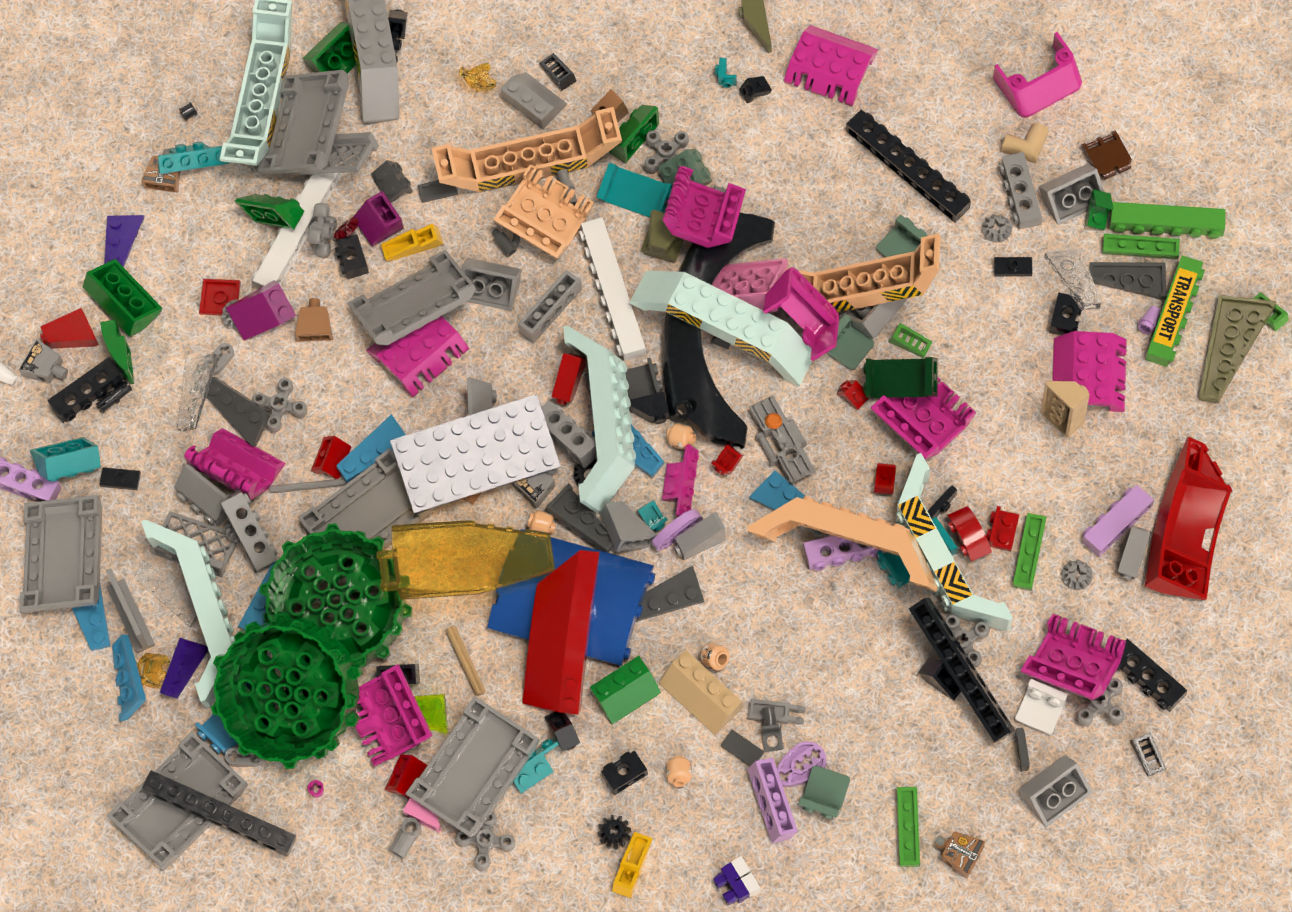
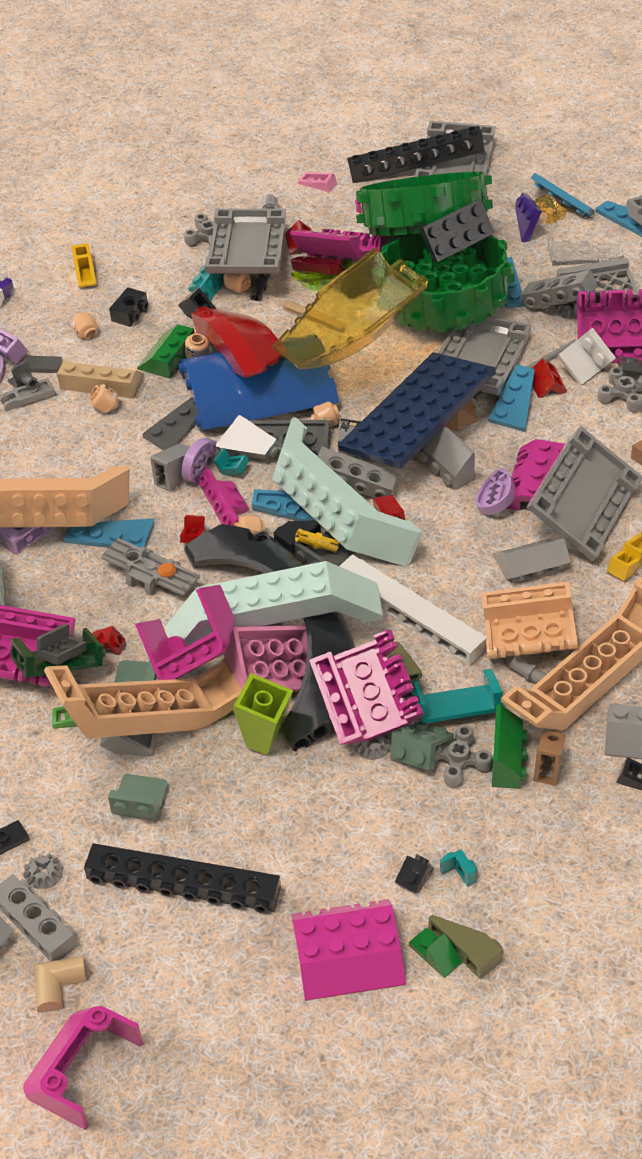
camera: 145 degrees right, 20 degrees down
light grey fence [105,568,155,653] -> none
light aqua slope [141,519,235,708] -> none
light grey brick [518,270,582,343] -> none
black gear [597,815,631,849] -> none
red bracket [874,463,896,495] -> none
none -> dark grey bracket [36,624,87,665]
none -> light nougat head [185,333,209,358]
none -> lime slope [233,673,293,755]
none -> dark red beam [291,256,343,274]
none -> yellow pin [295,529,339,553]
none -> bright pink slope [298,172,337,193]
none -> green slope [409,927,462,978]
none -> black plate [419,199,494,263]
none -> lavender piece [475,468,516,515]
none -> white bracket [557,328,616,385]

